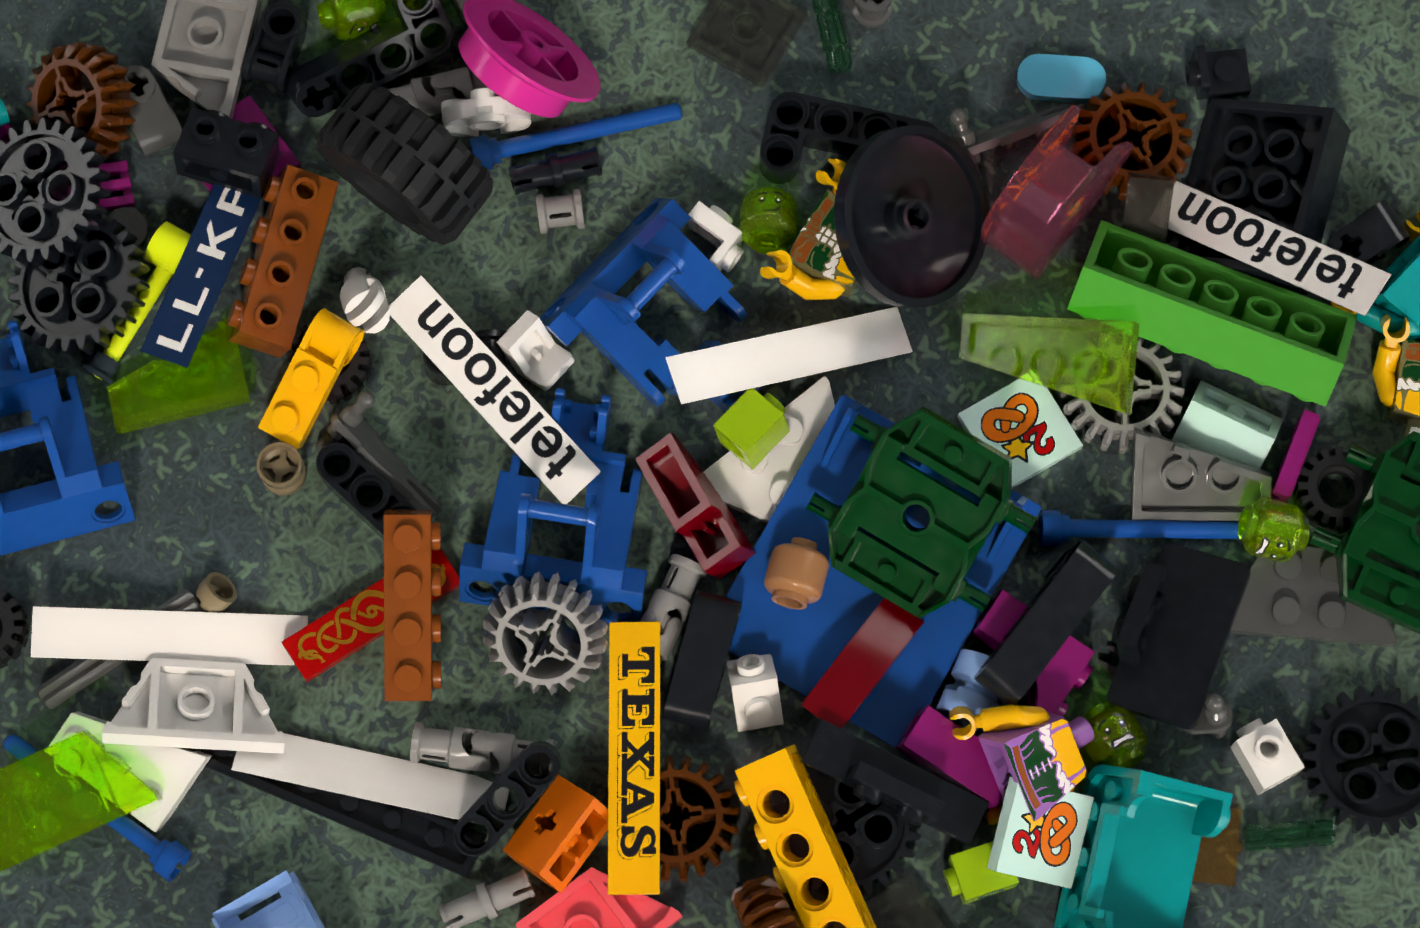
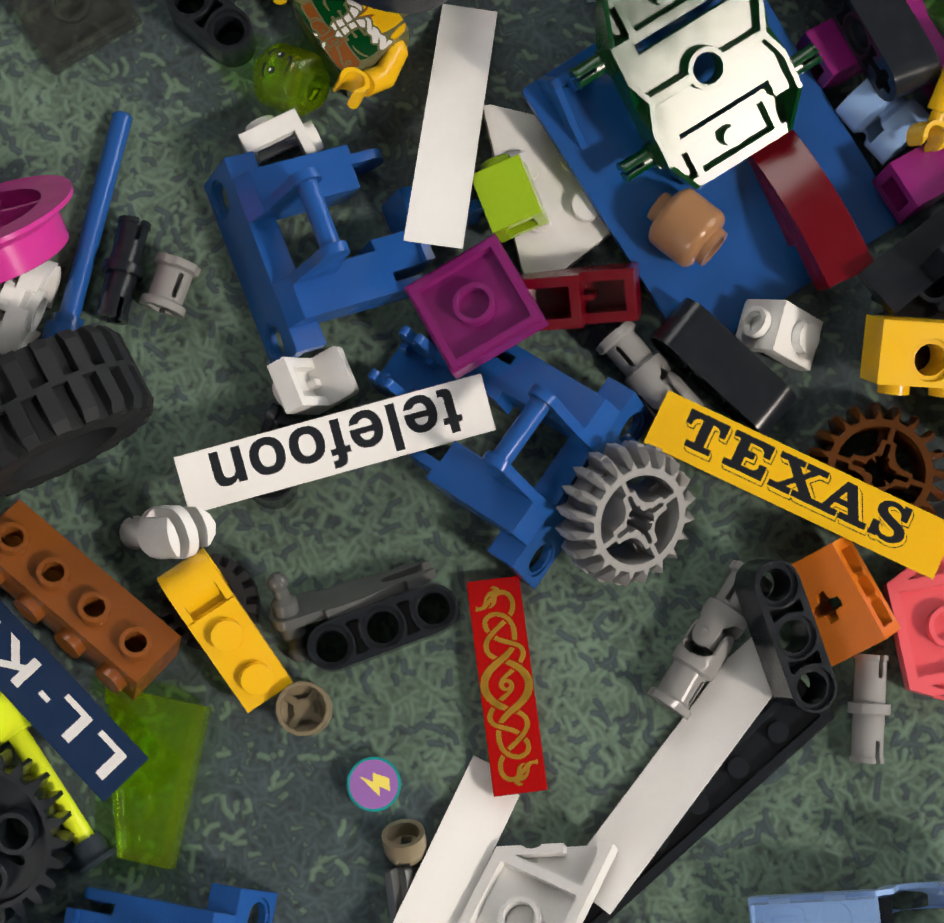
camera: 70 degrees left, 5 degrees up
dark orange brick [384,510,441,701] -> none
none -> medium lavender tile [347,757,401,812]
none -> magenta tile [404,234,549,380]

